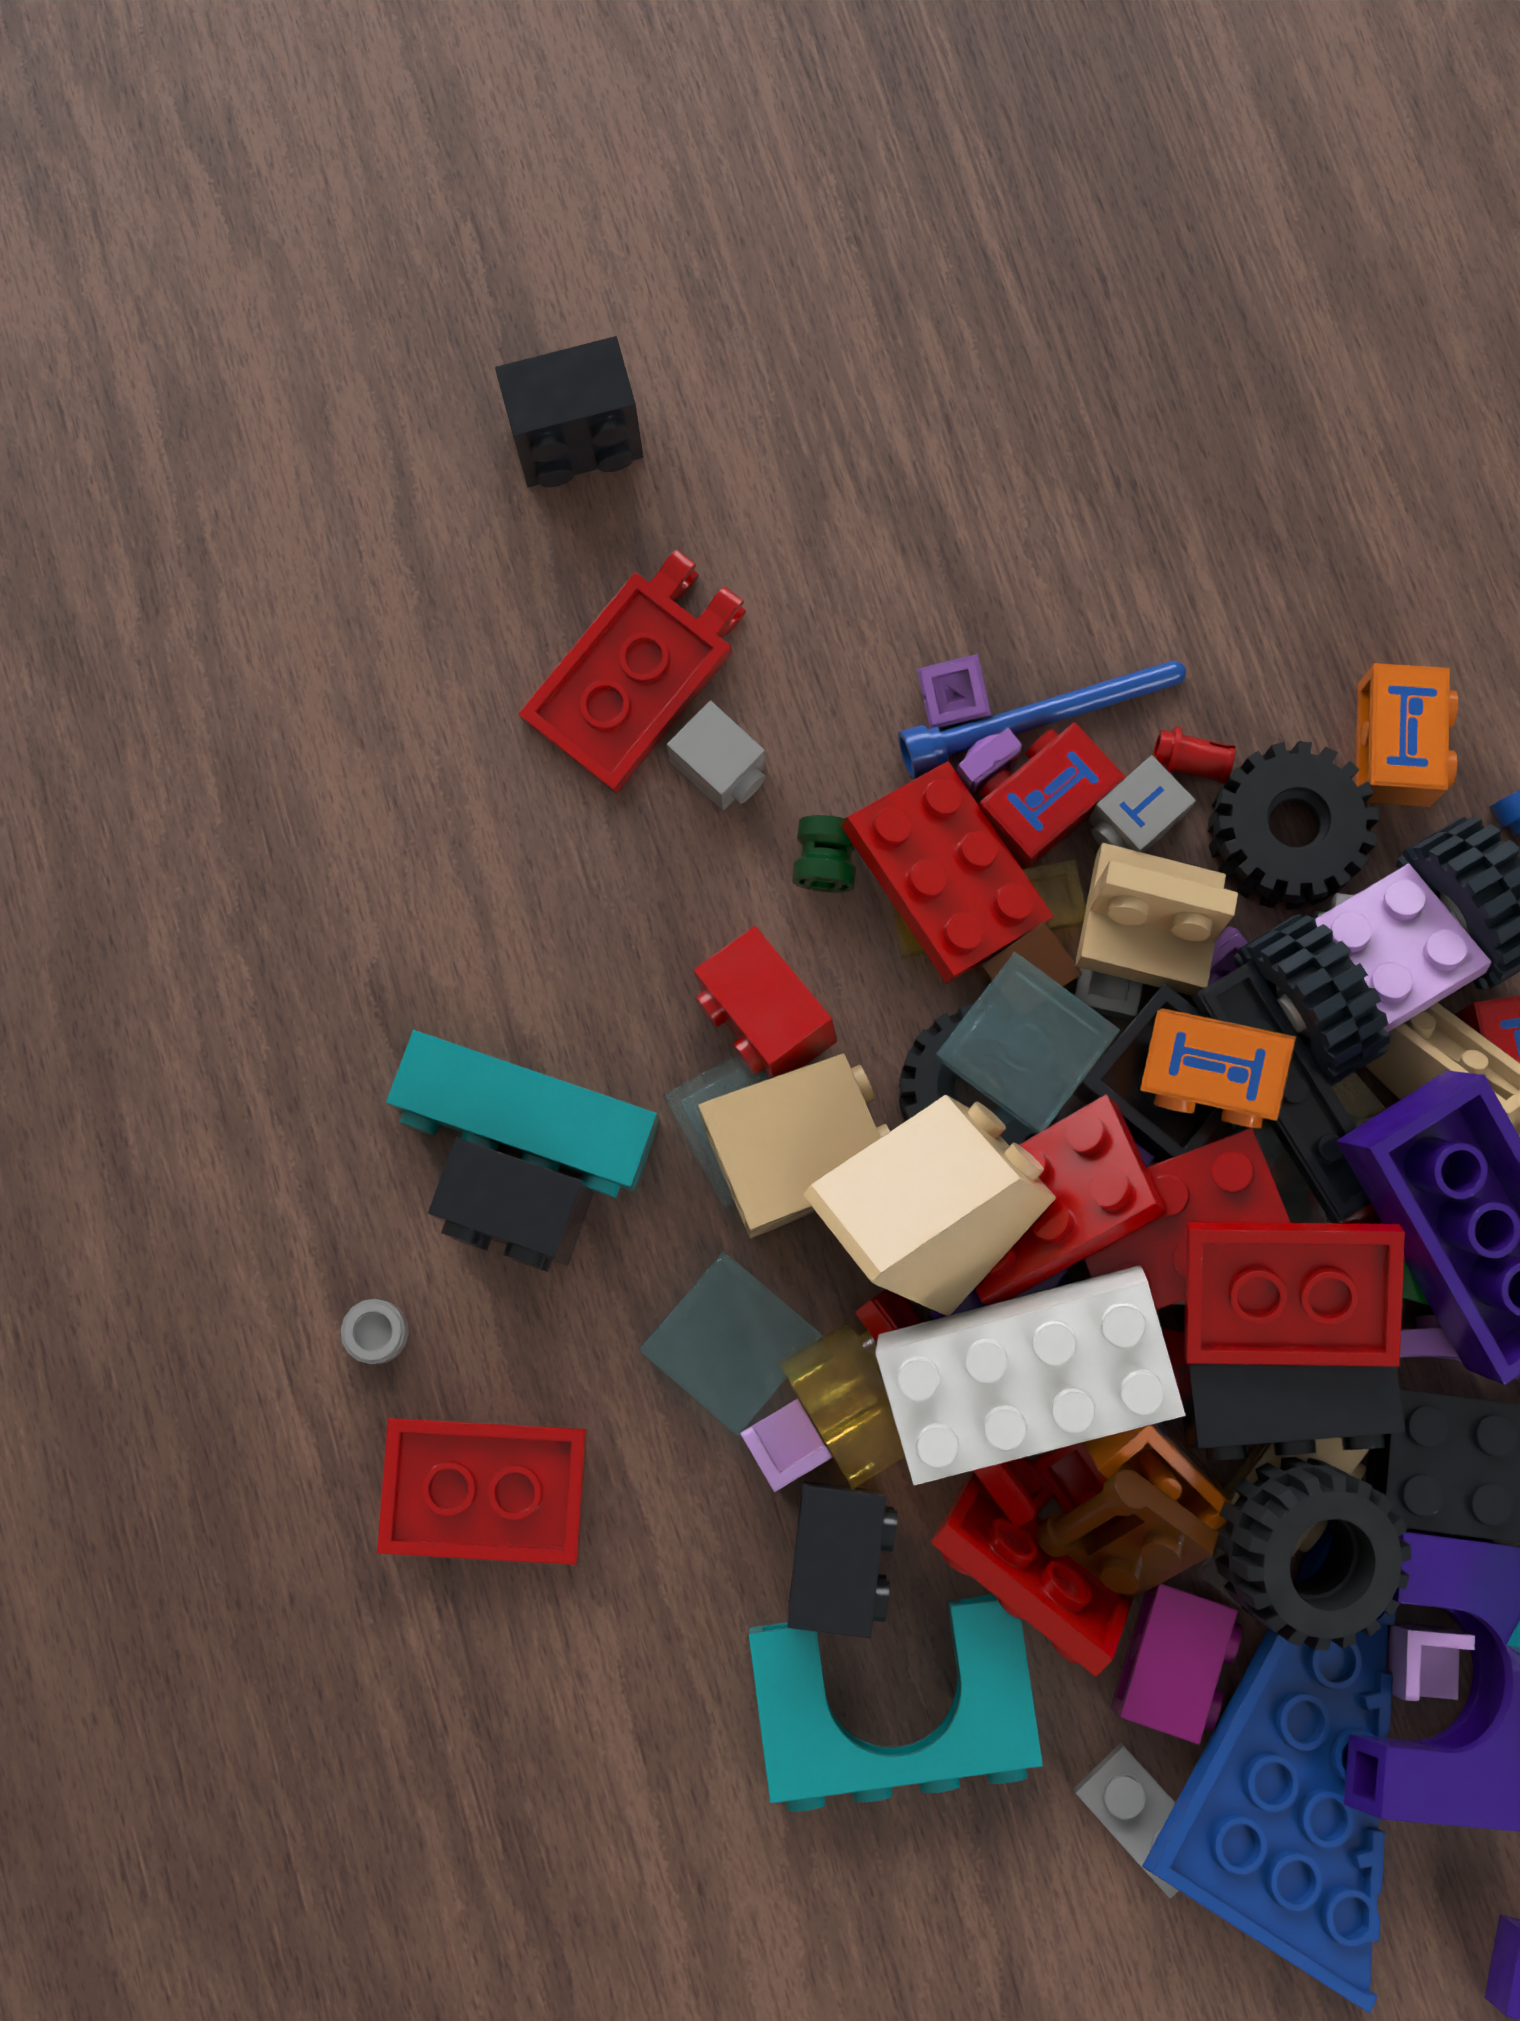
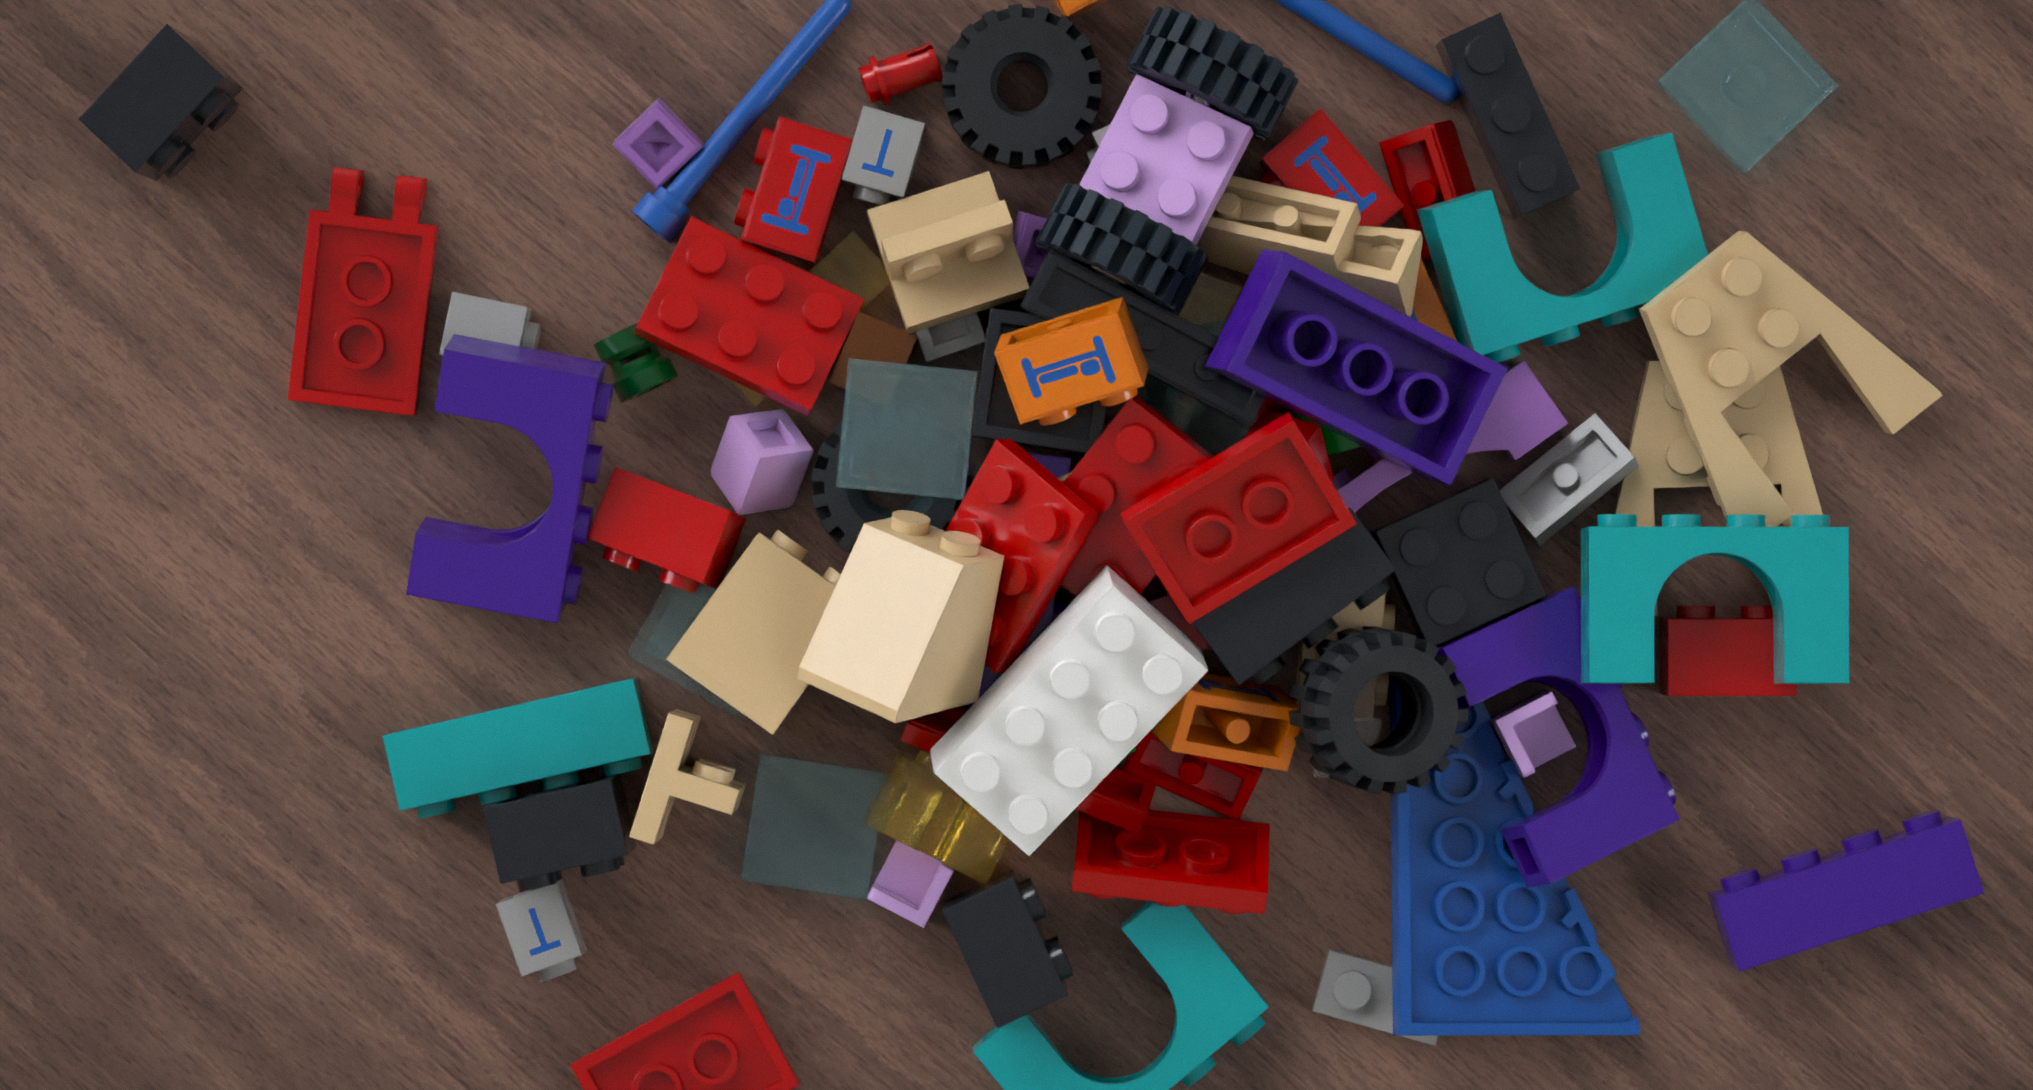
camera: 35 degrees left, 10 degrees up
light grey tile [341,1299,409,1365] -> none
medium lavender tile [956,728,1022,797] -> none
reddish brown plate [1036,1469,1219,1601] -> none
magenta brick [1110,1583,1242,1744] -> none
none -> dark purple arch [406,334,613,623]
none -> light grey brick [496,879,587,982]
none -> tan bracket [629,709,746,845]
none -> lavender panel [711,409,814,515]

